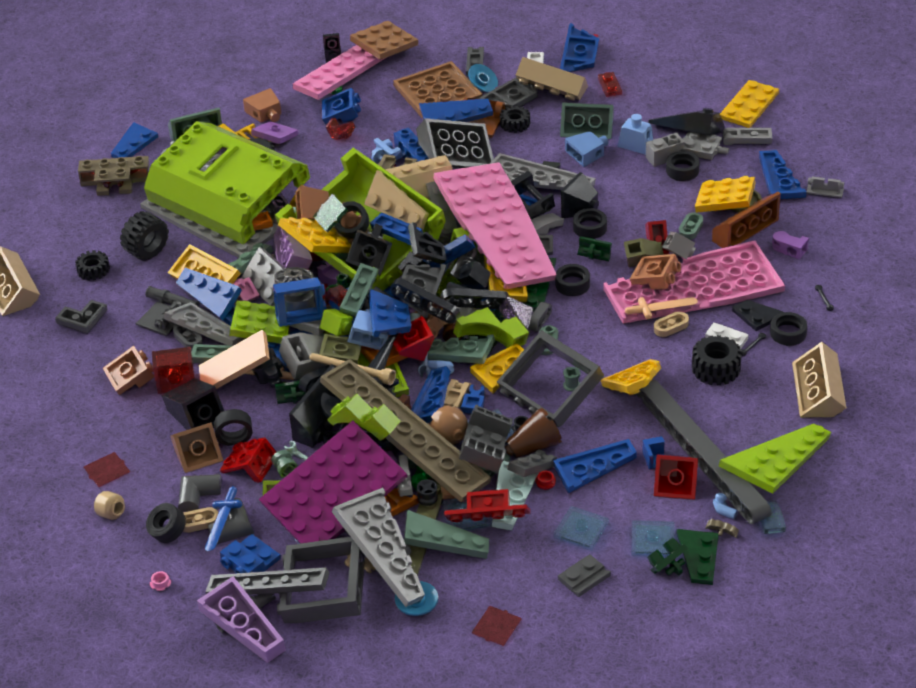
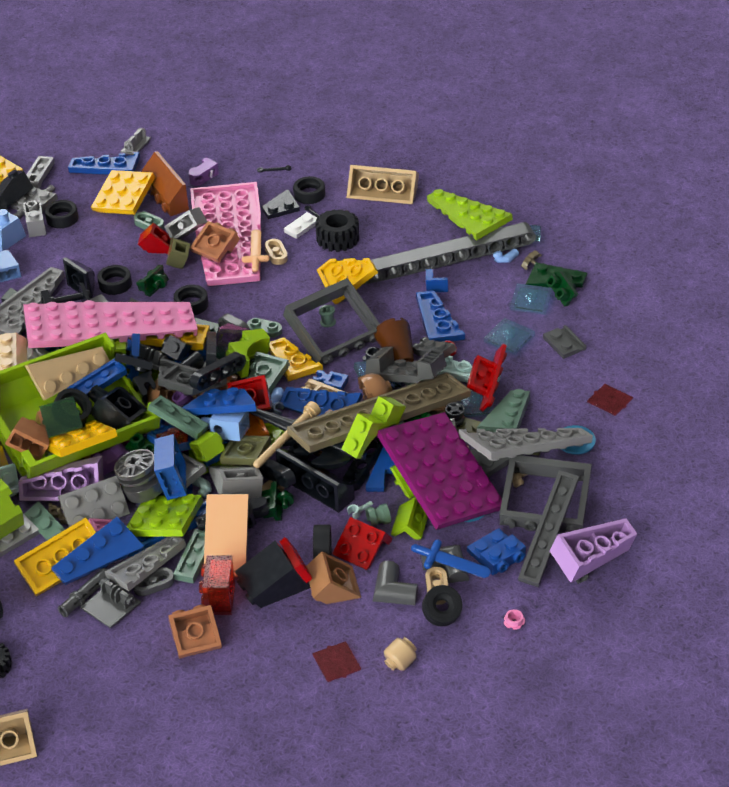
camera: 80 degrees left, 0 degrees up
dark grey brick [55,300,108,334] -> none
red slope [654,455,698,500] -> none
none -> red tile [279,537,312,583]

